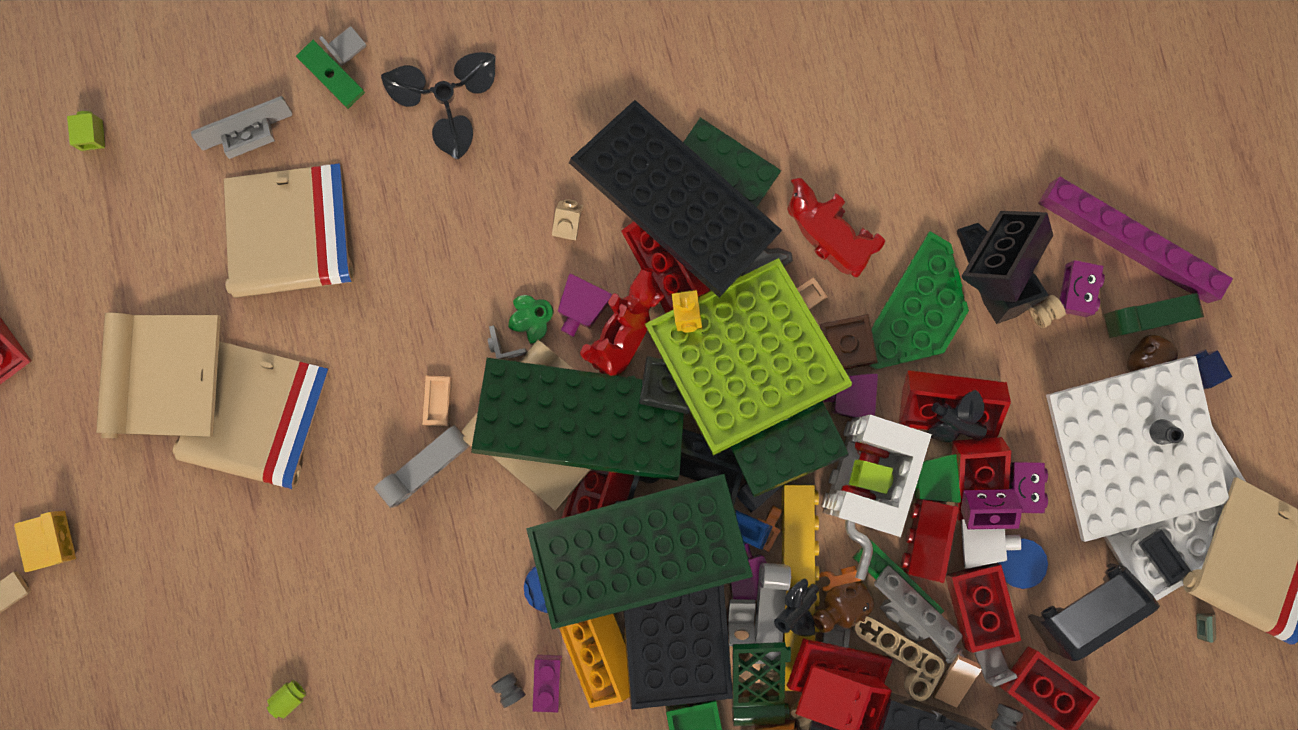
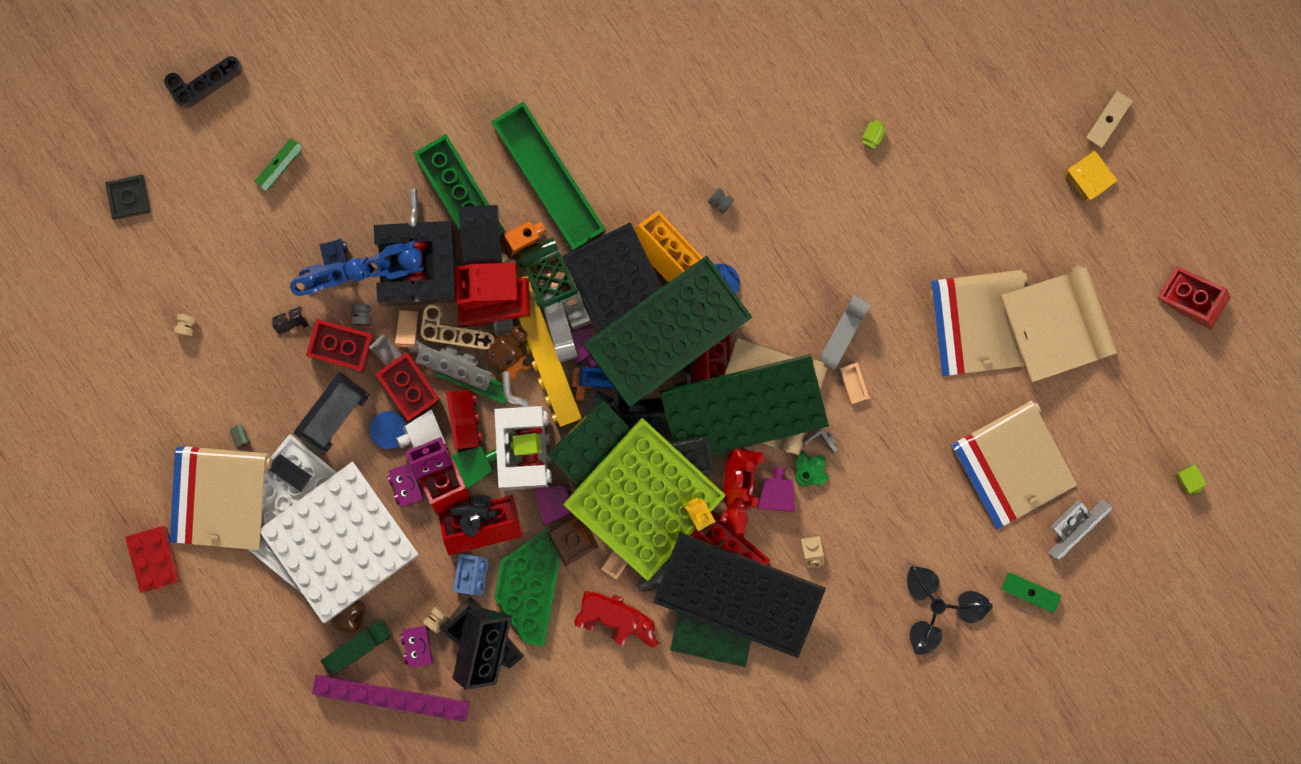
camera: 160 degrees right, 0 degrees up
light grey bracket [319,26,367,66] -> none
magenta brick [532,655,562,713] -> none
black plant [774,578,819,637] -> none
black cone [1149,419,1184,445] -> none
clear blue brick [1192,349,1232,389] -> none
none -> medium blue bracket [453,554,488,596]

